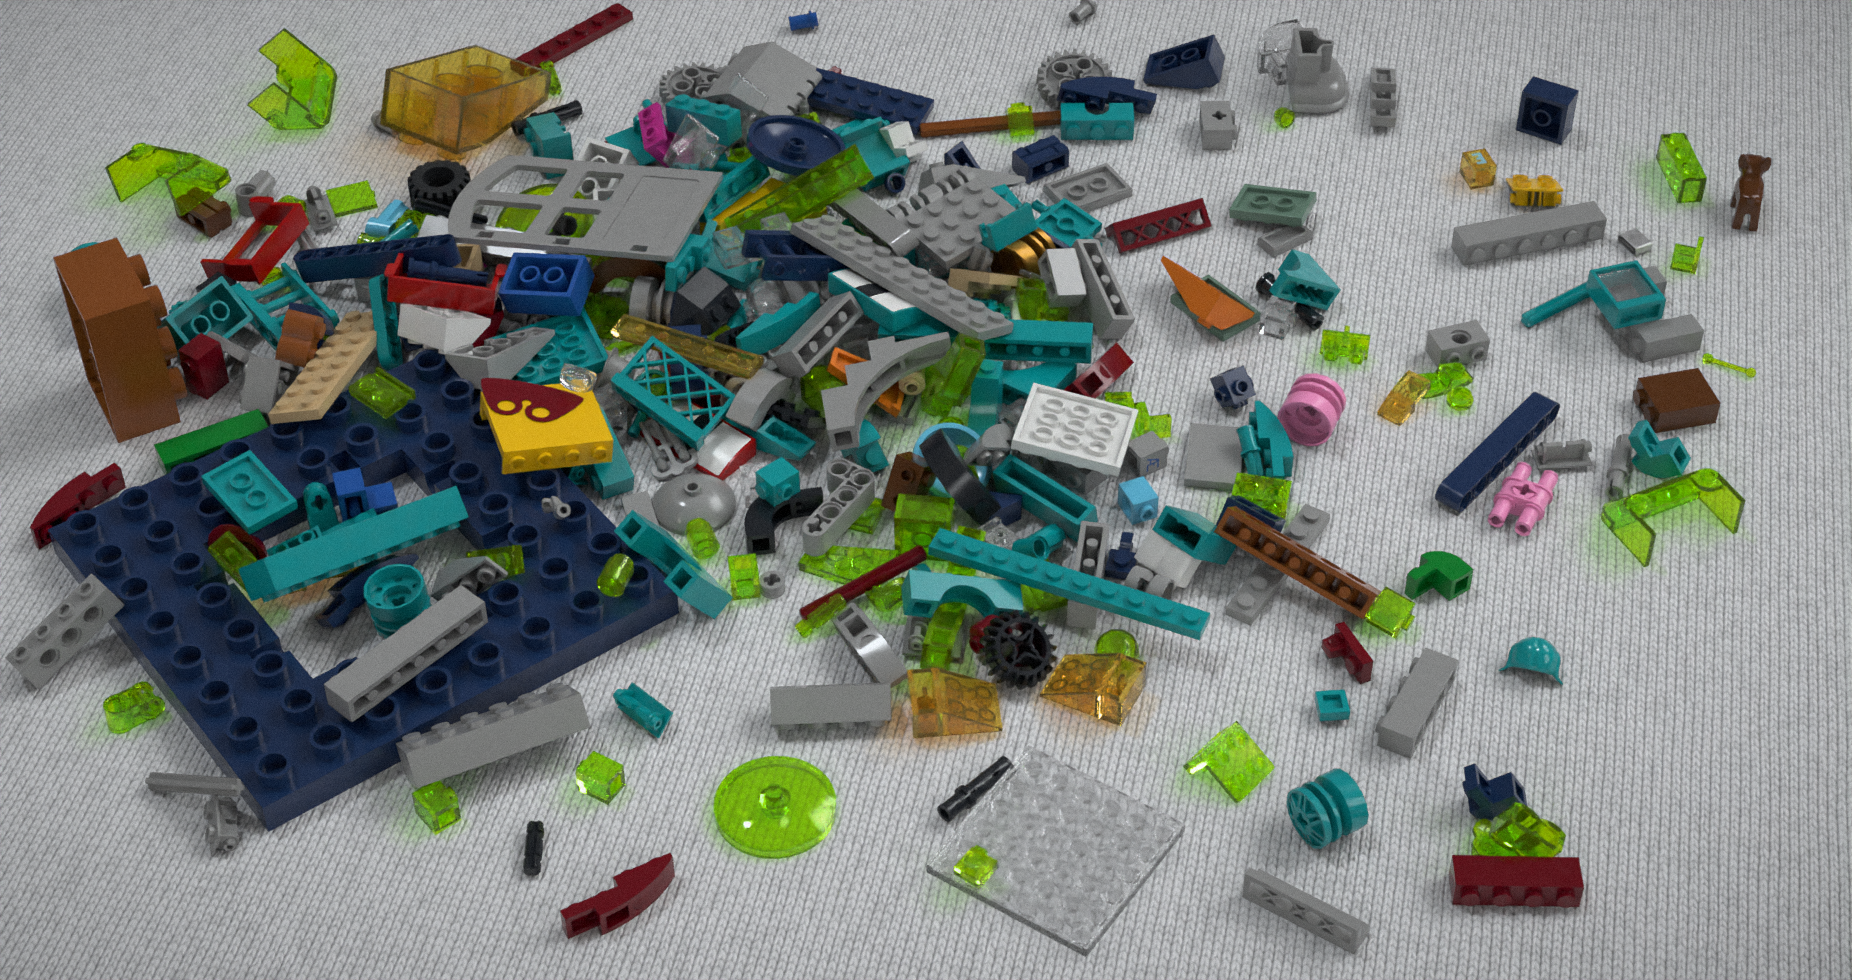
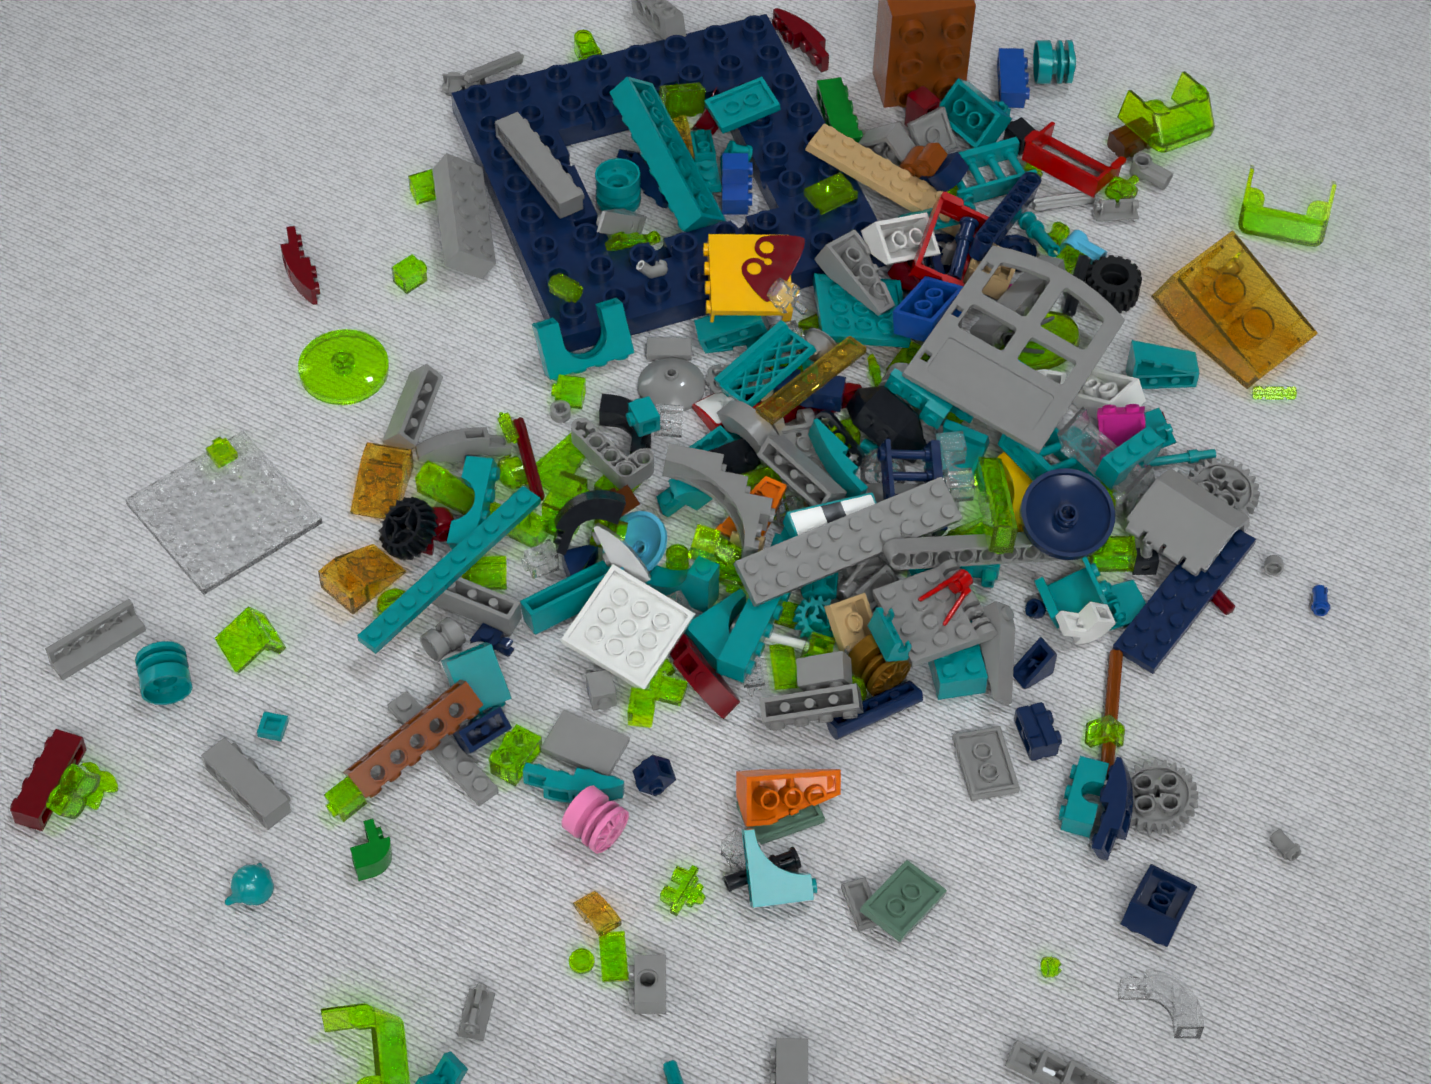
camera: 105 degrees right, 10 degrees up
clear neon green piece [325,180,378,218] -> none
dark red plate [511,3,633,78] -> none
black pin [511,100,583,137] -> none
black axle [523,820,544,876] -> none
teal hinge [613,682,673,738] -> none
clear neon green brick [685,518,720,559] -> none
black pin [937,756,1014,822] -> none
teal piece [1012,523,1066,560] -> none
teal plate [1031,198,1102,247] -> none
dark red fence [1104,198,1212,254] -> none
medium azure brick [1118,476,1159,525] -> none
light grey brick [1199,101,1237,150] -> none
teal axle [1236,425,1265,480] -> none
light grey piece [1285,28,1349,113] -> none
dark red hinge [1321,622,1373,684] -> none
dark blue beam [1435,392,1560,513] -> none
dark blue brick [1462,763,1528,821] -> none
bright pink pin [1488,462,1558,536] -> none
light grey pin [1605,434,1632,500] -> none
none -> red plant [918,569,973,626]

